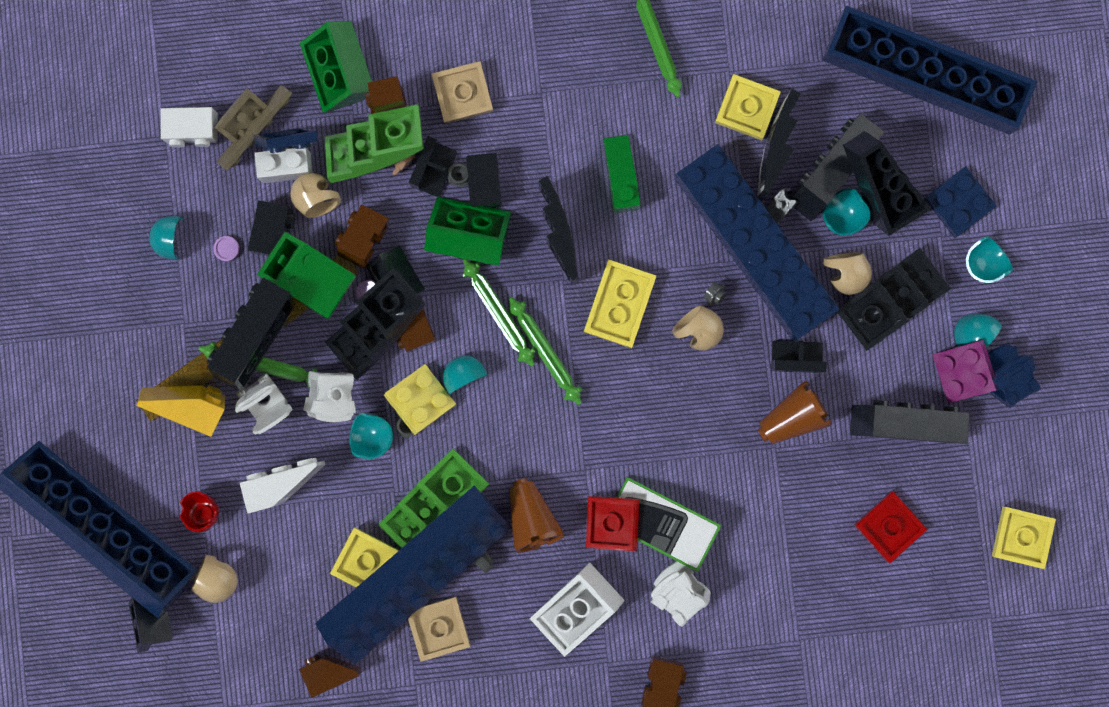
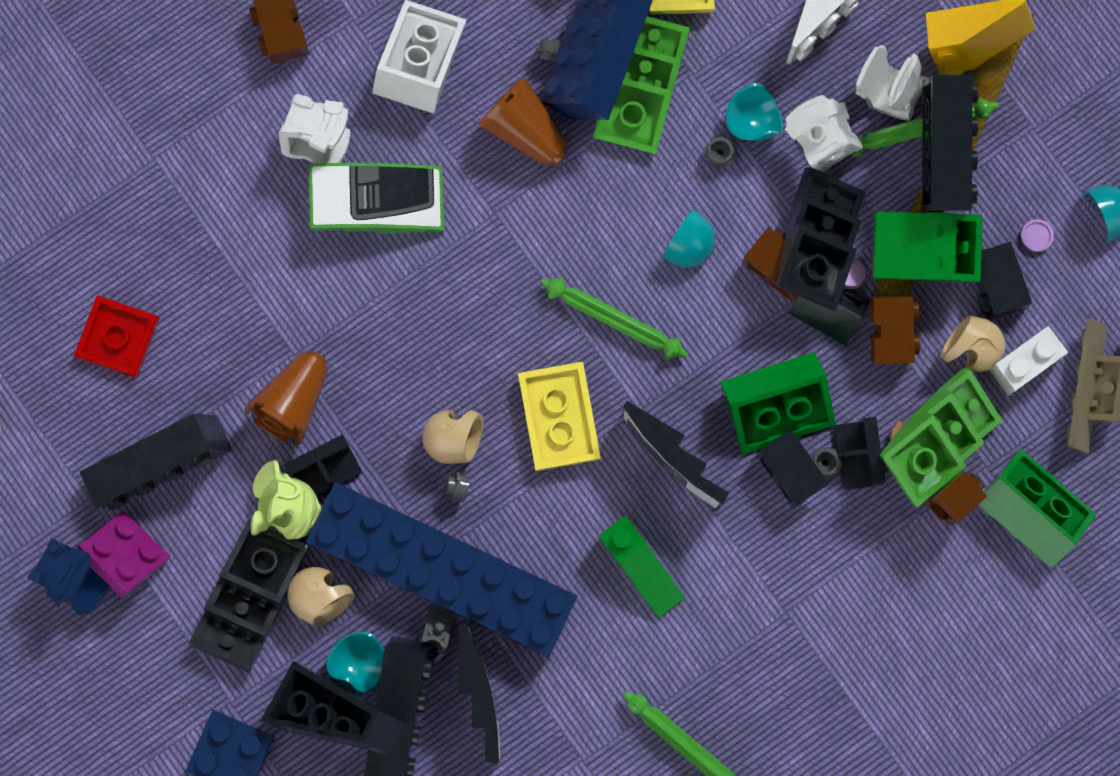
camera: 150 degrees right, 5 degrees down
dark blue plate [254,128,318,153] -> none
light yellow plate [384,364,456,435] -> none
tan plate [432,61,494,124] -> none
bright green wheel [462,259,536,367] -> none
red tile [586,496,639,552] -> none
light yellow plate [715,74,781,140] -> none
teal helmet [954,313,1002,348] -> none
teal helmet [966,236,1013,283] -> none
none -> yellowish green helmet [250,460,321,540]

